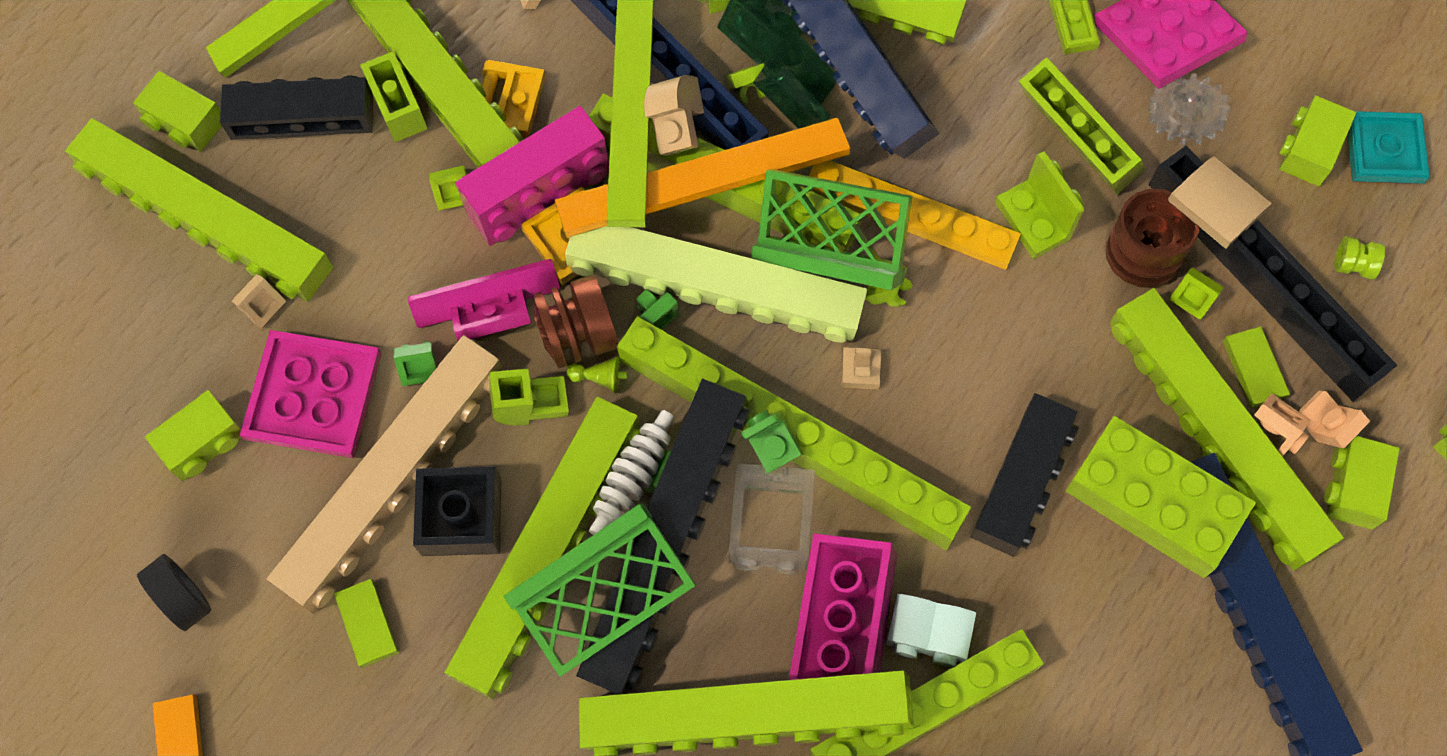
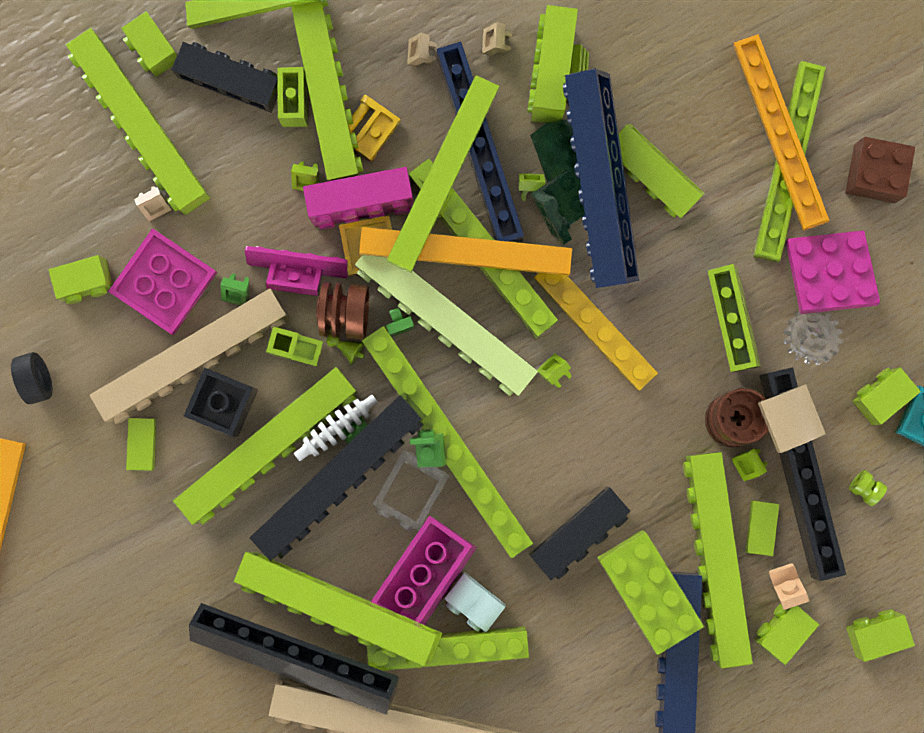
camera: 25 degrees right, 15 degrees up
bright green fence [503,503,696,677] -> none
tan brick [644,75,704,156] -> none
bright green fence [751,169,912,290] -> none
tan tile [841,347,881,390] -> none
lime bracket [995,151,1084,260] -> none
light nougat bracket [1254,393,1311,457] -> none

